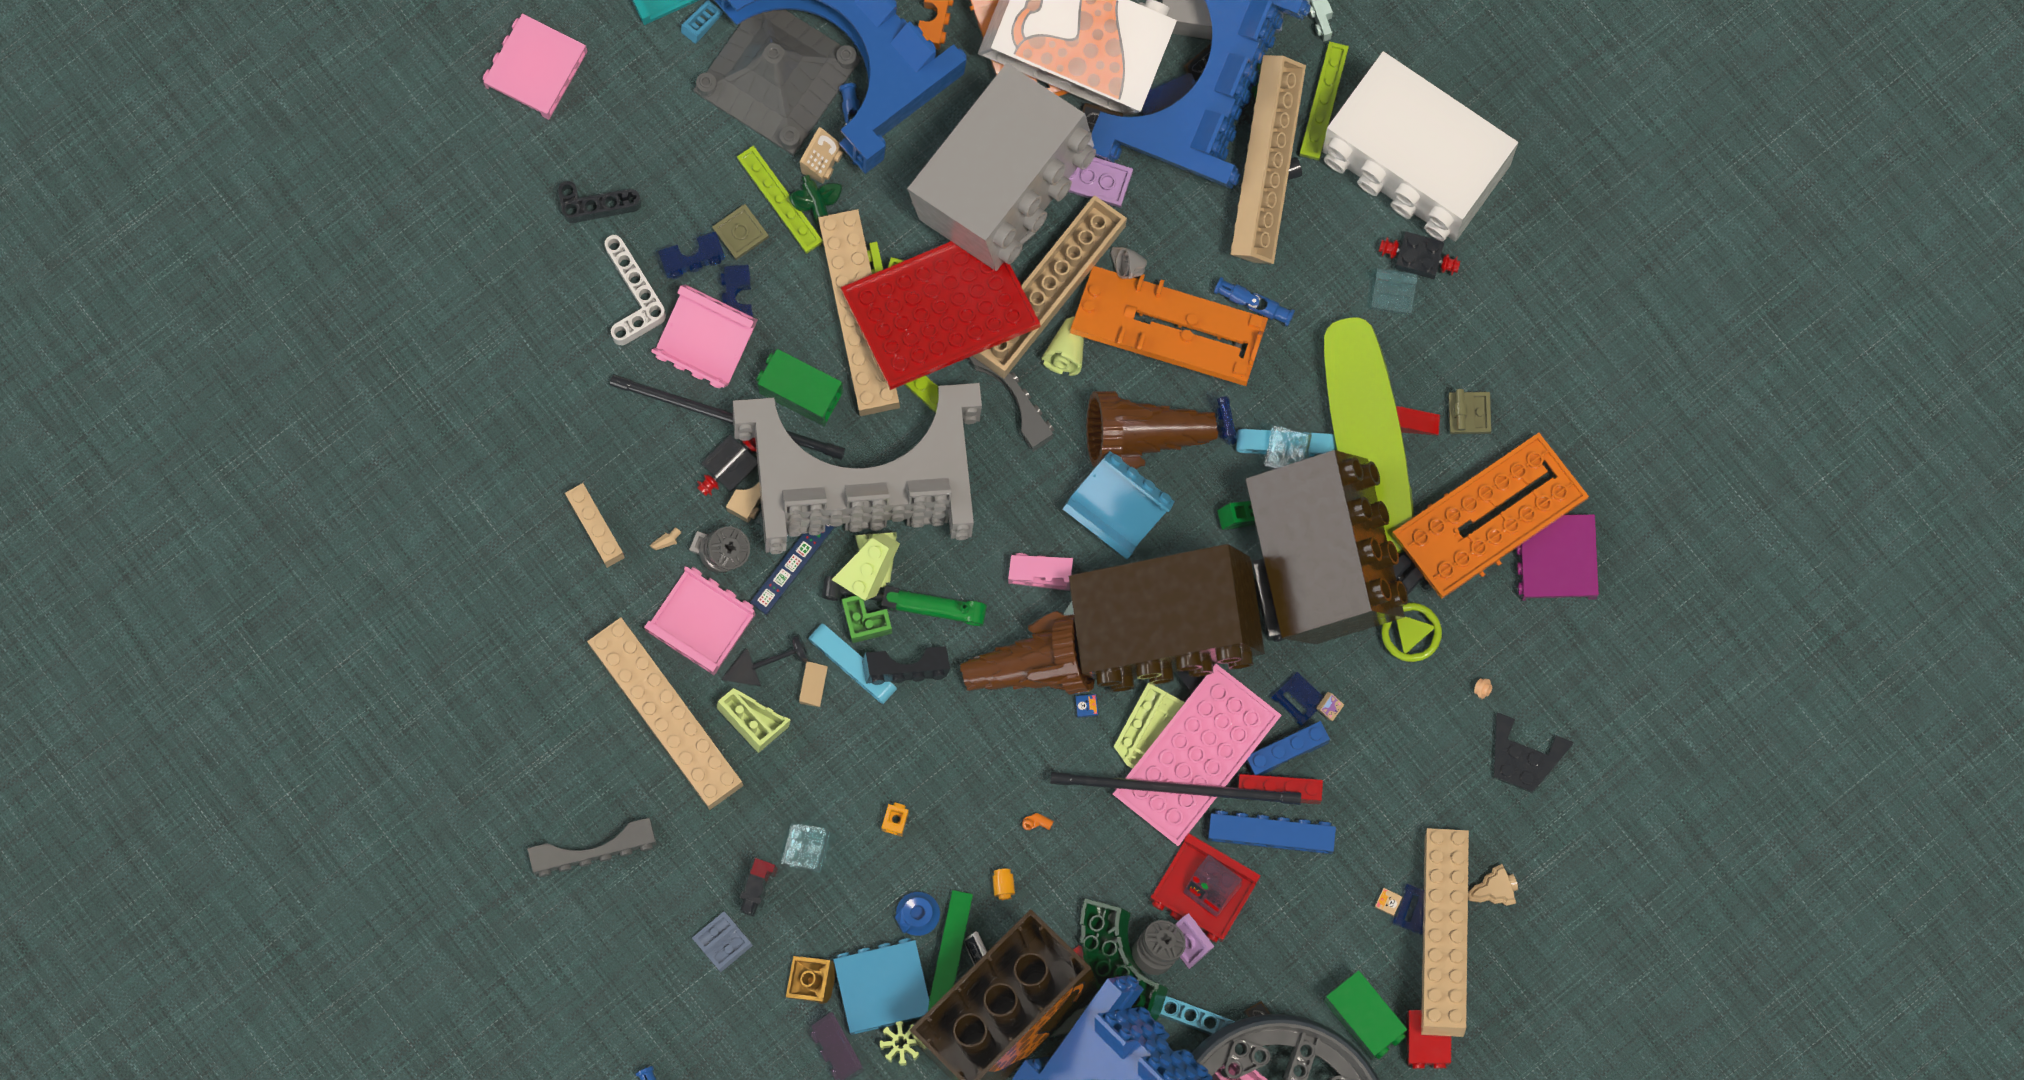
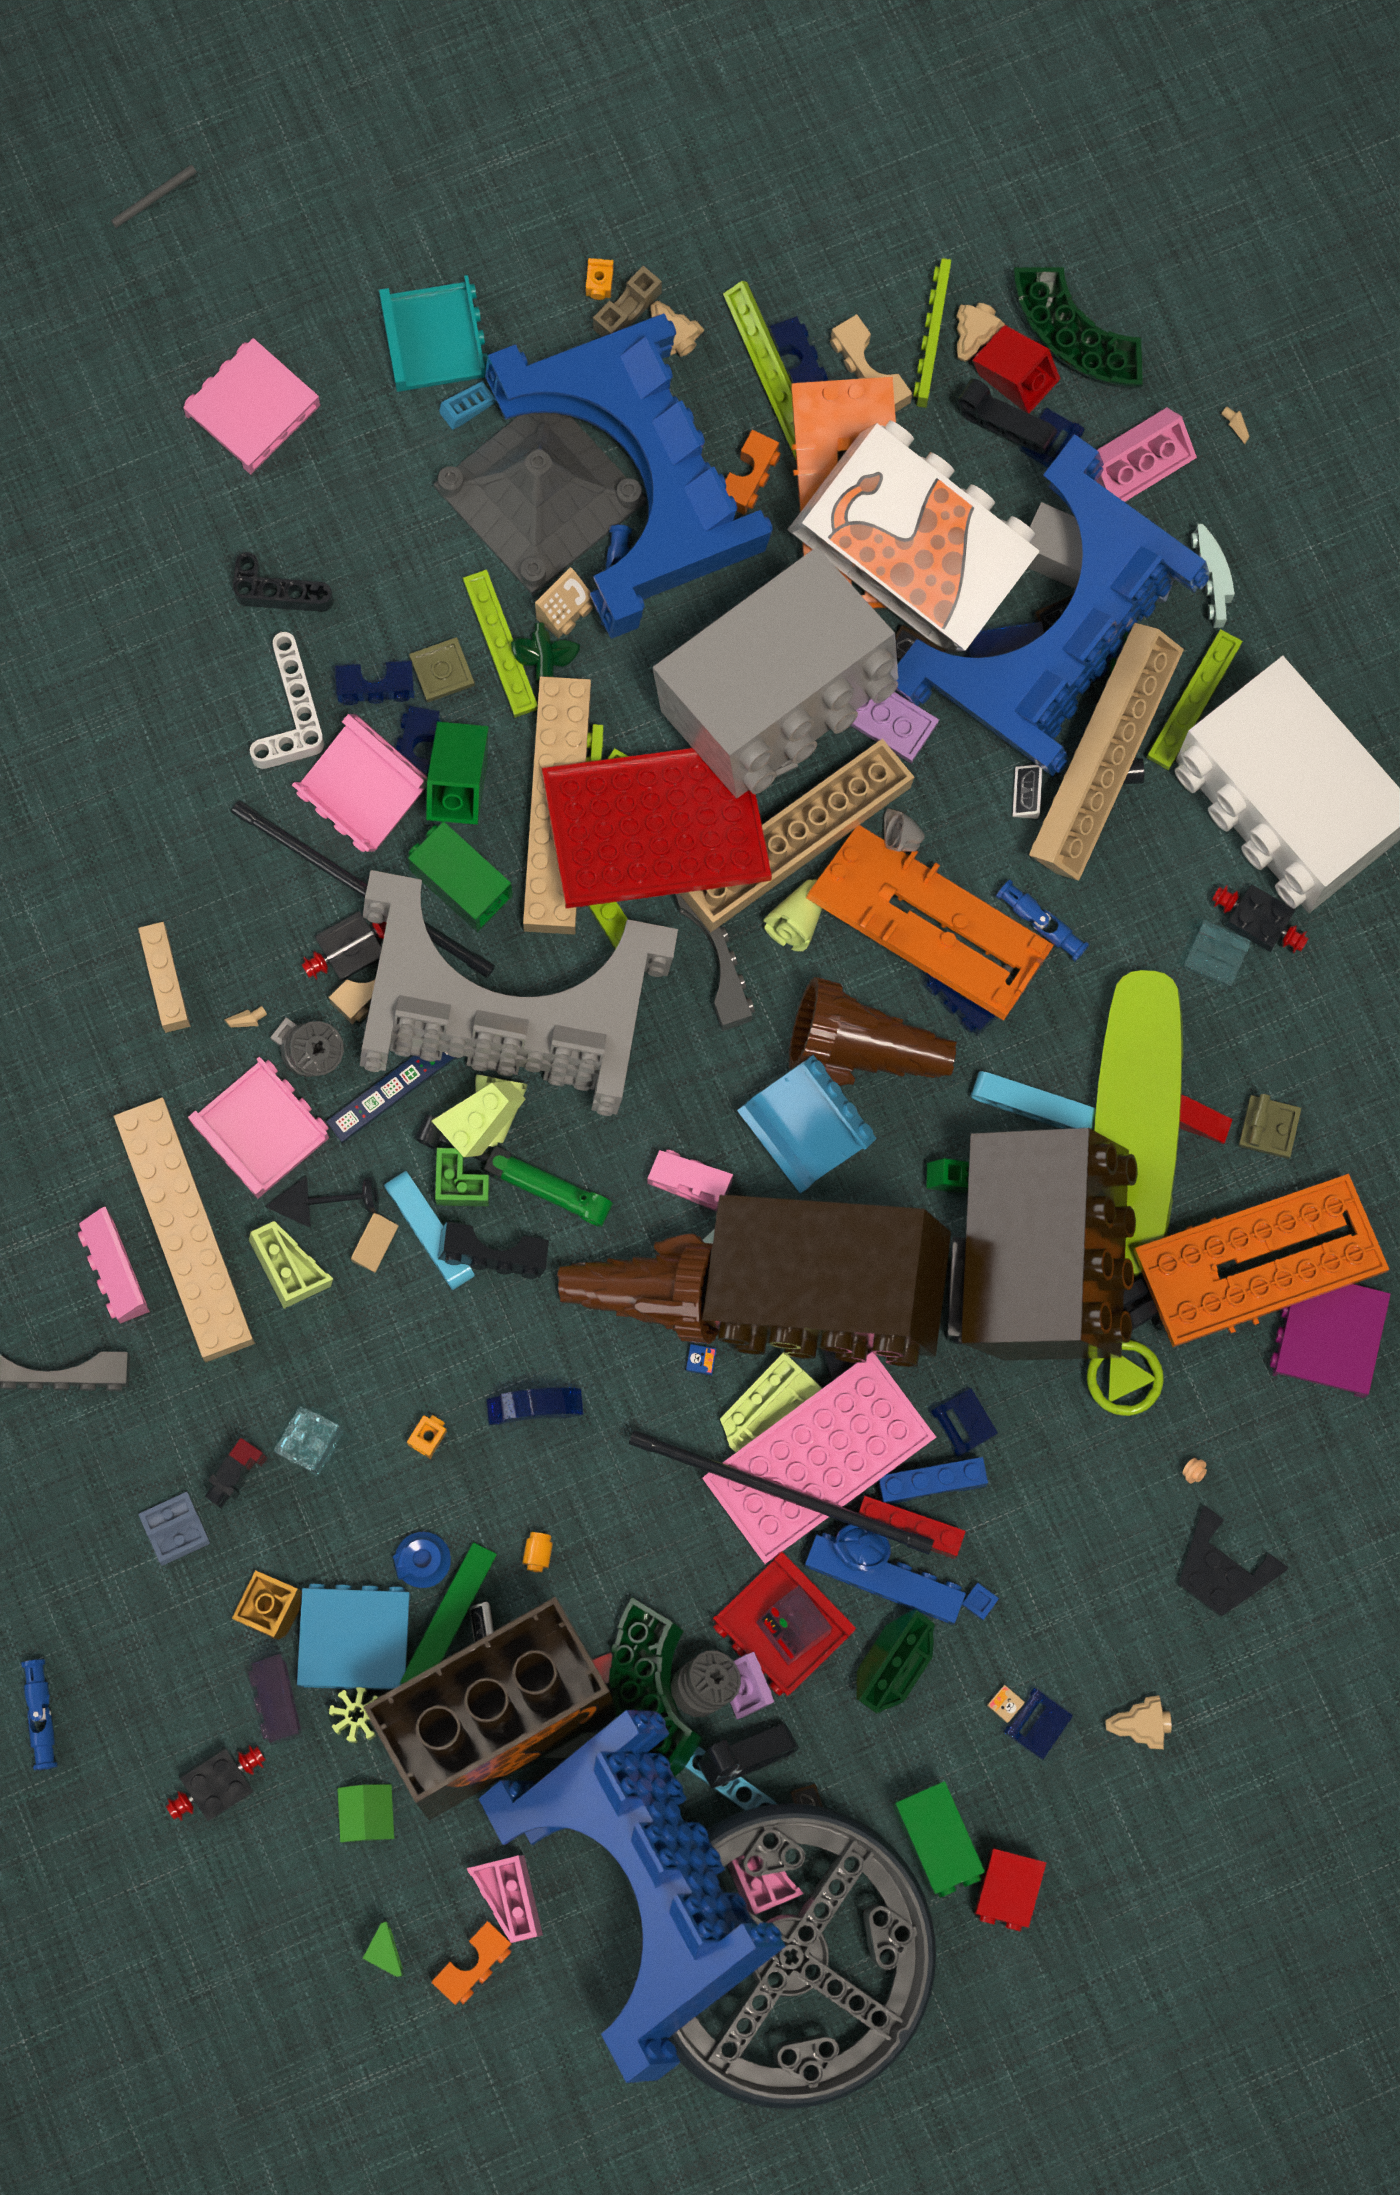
camera: 10 degrees right, 0 degrees up
orange arm [1022,813,1054,830] -> none
clear blue plate [1217,396,1237,445] -> none
clear light blue plate [1264,425,1312,469] -> none
tan tile [1316,692,1344,721] -> none
tan brick [1421,828,1469,1037] -> none
none -> bright pink slope [78,1207,150,1324]
none -> green brick [426,722,489,825]
none -> clear blue arch [487,1388,583,1425]
none -> black beam [698,1724,799,1788]
none -> blue piece [833,1524,891,1571]
none -> dark green wedge [856,1609,935,1714]
none -> clear blue arch [924,973,998,1036]
none -> blue plate [962,1583,999,1621]
none -> slope [1013,765,1042,819]

